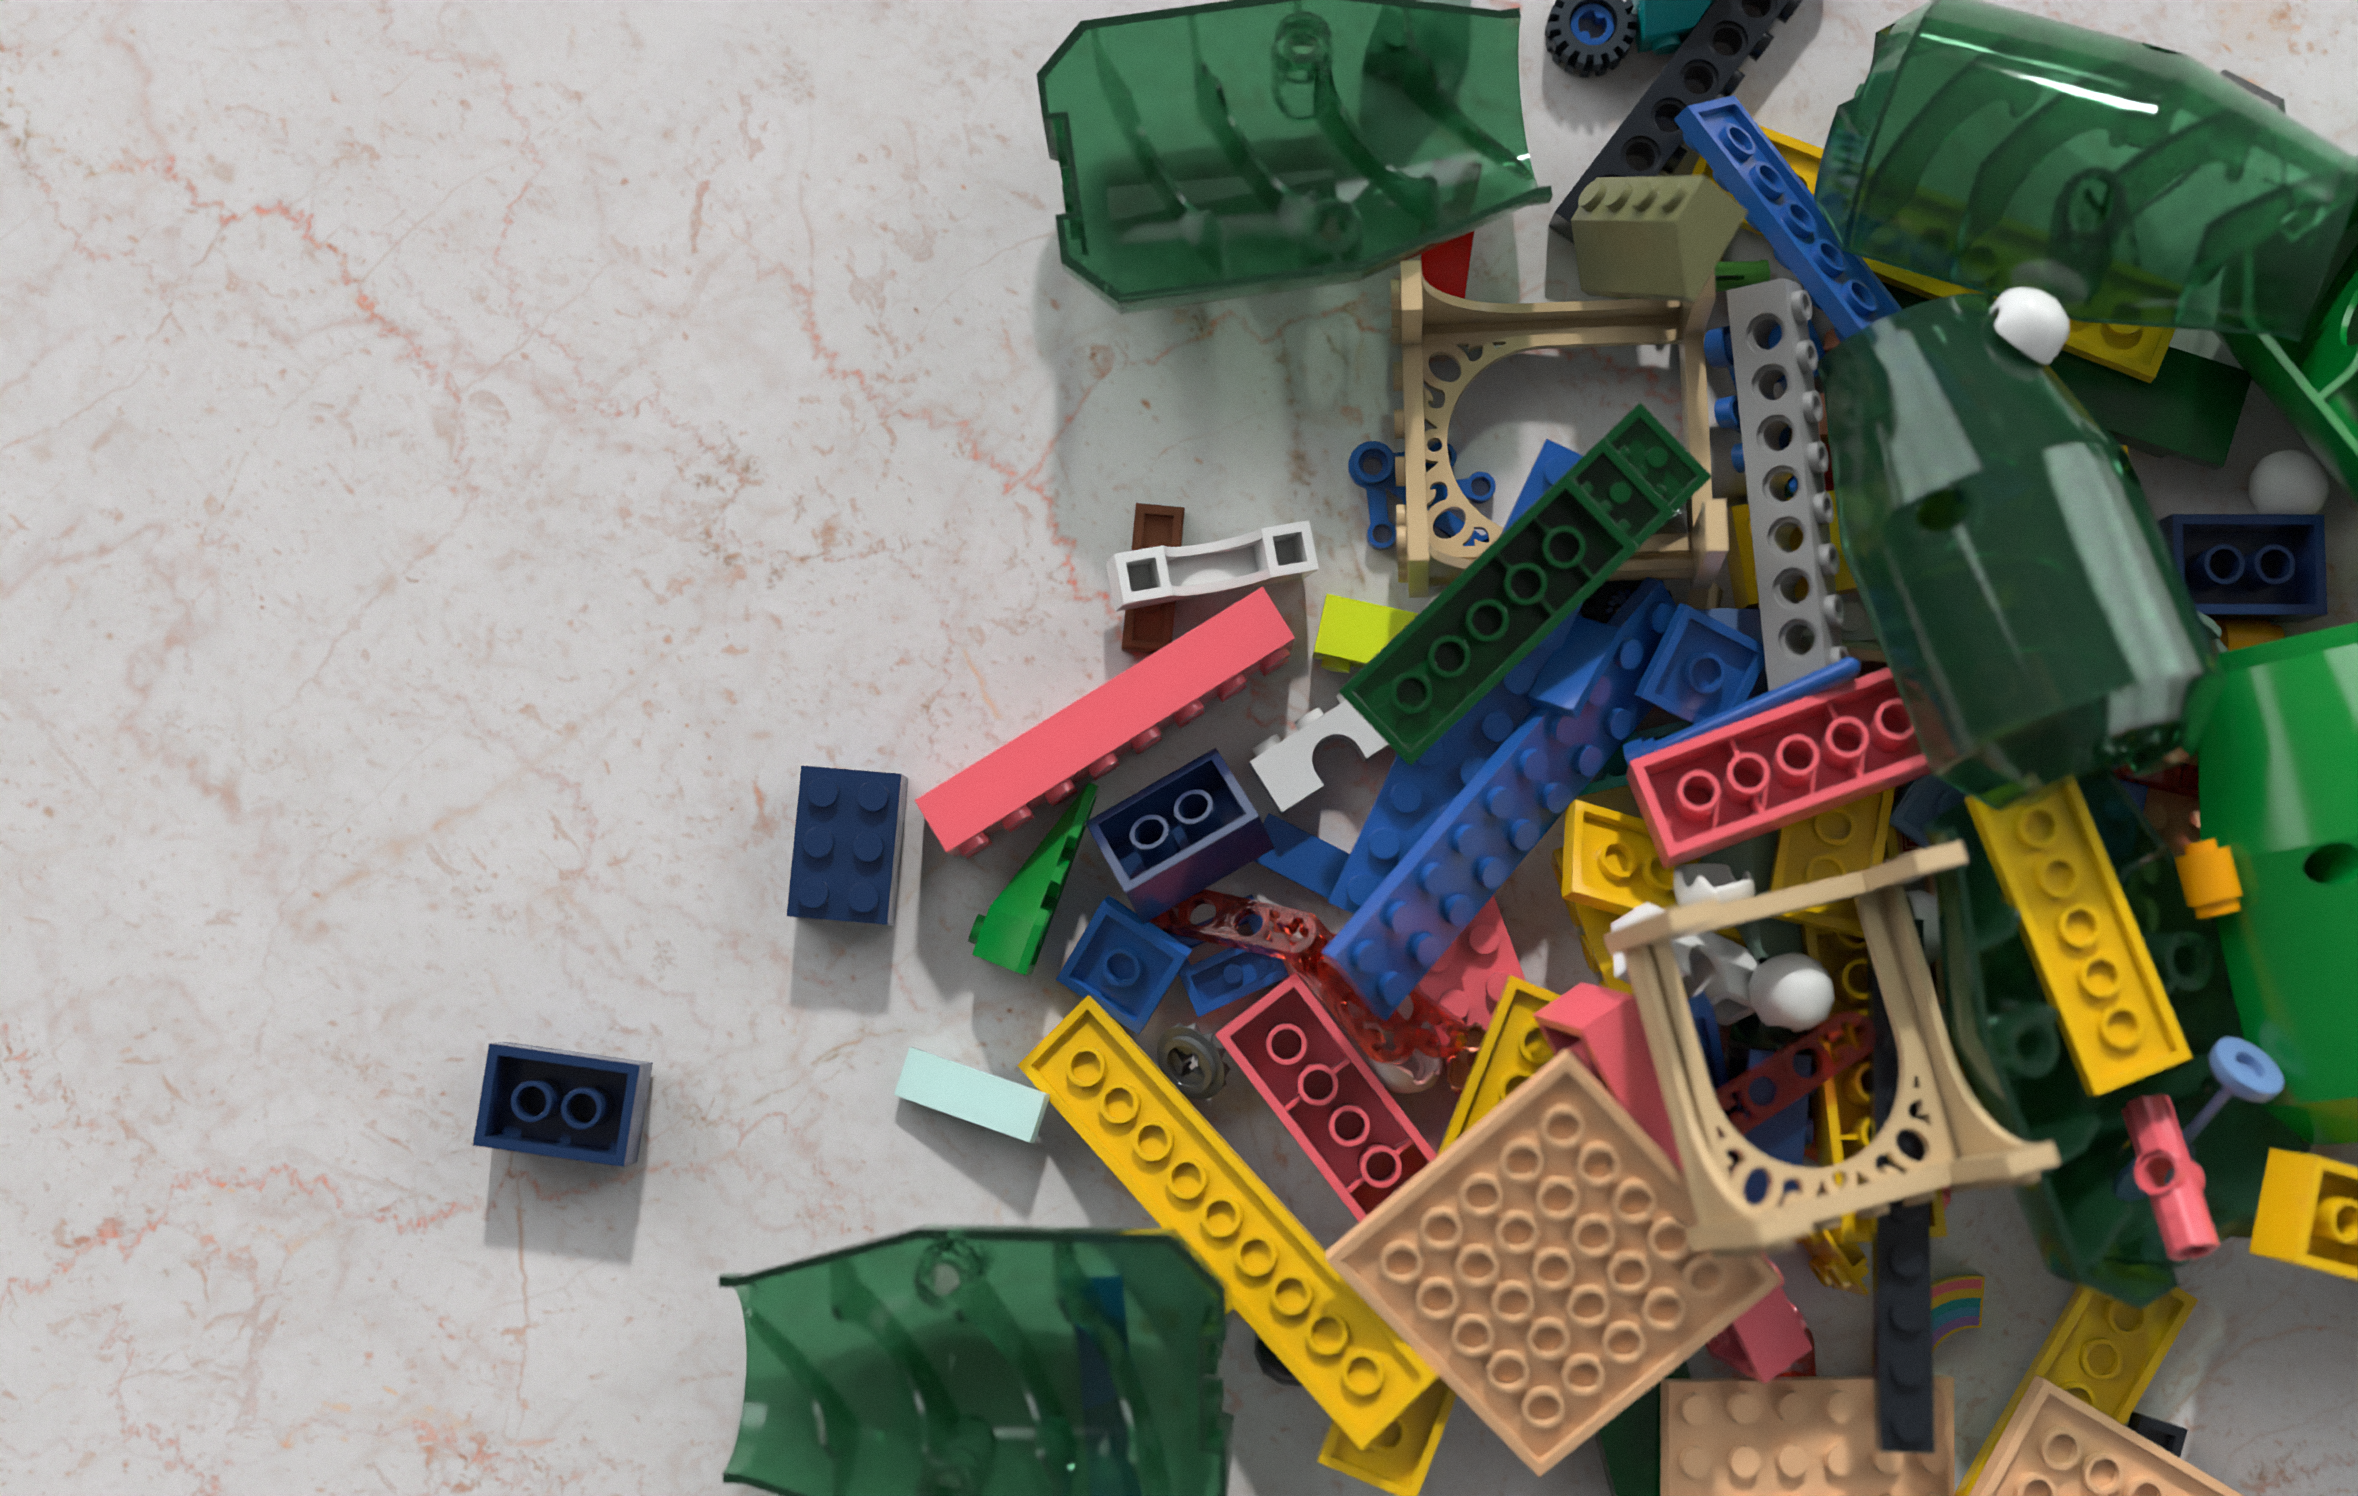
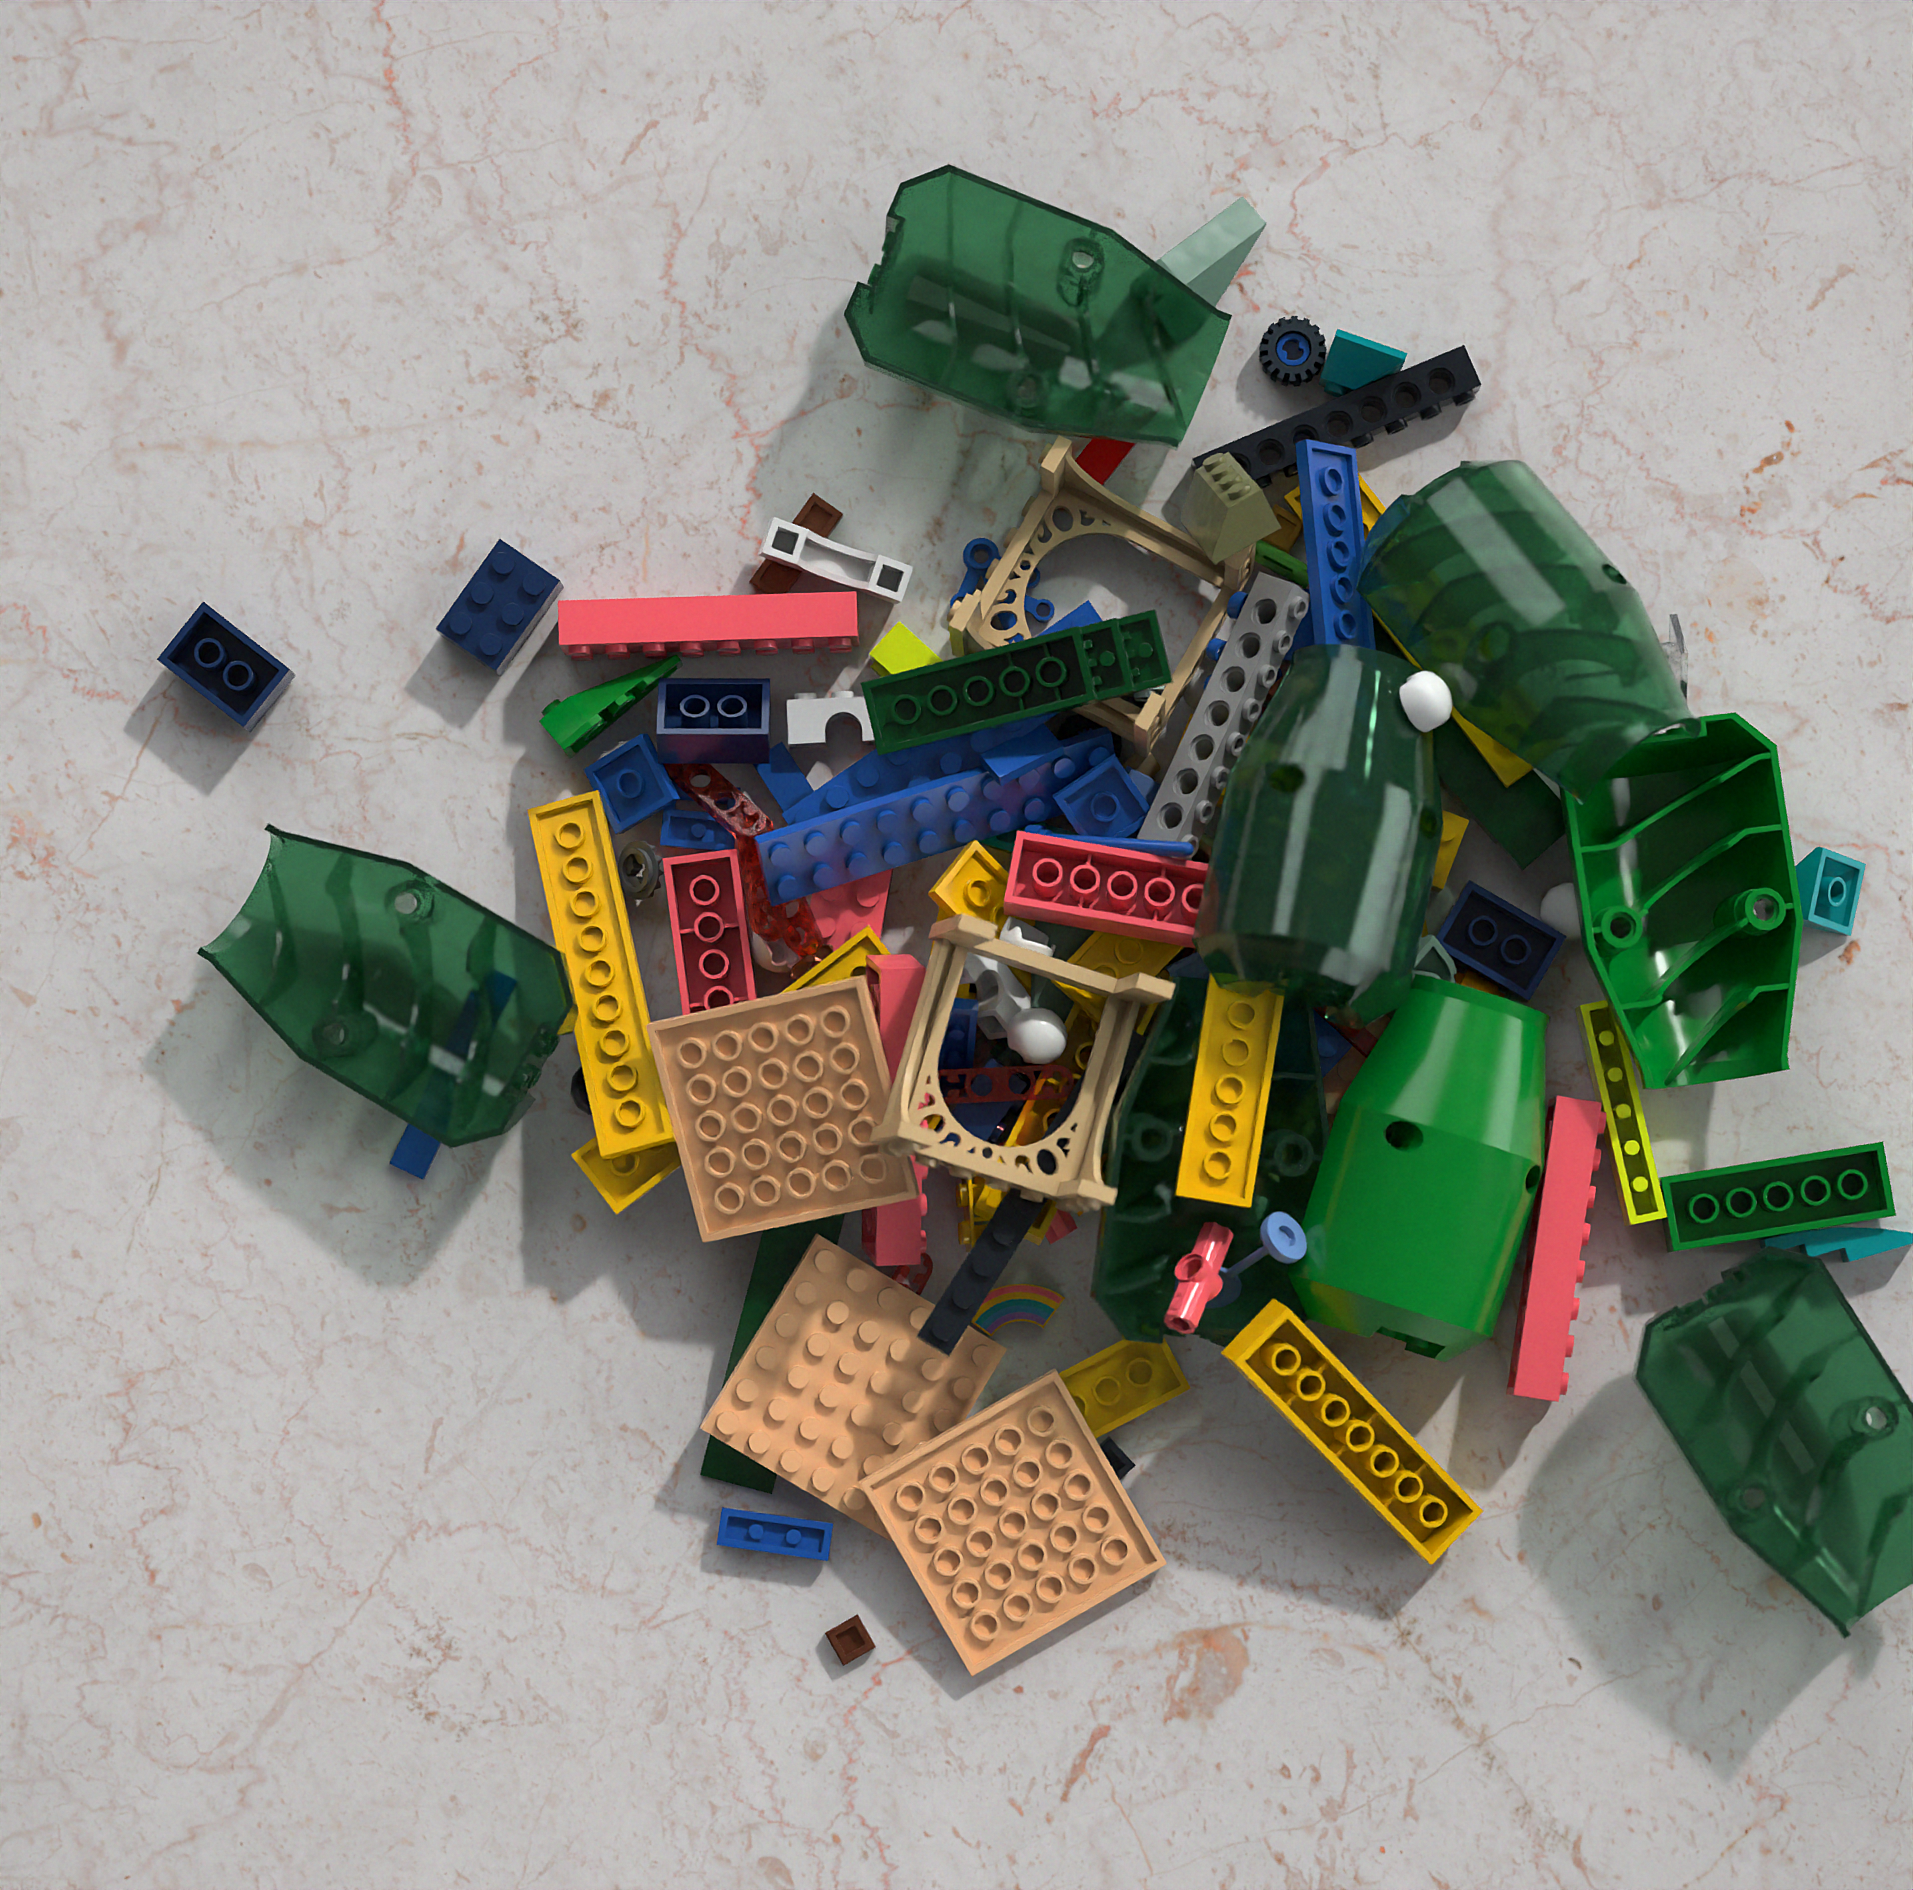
camera: 30 degrees right, 0 degrees up
light aqua tile [894,1047,1051,1143] -> none
light orange brick [2174,838,2243,919] -> none

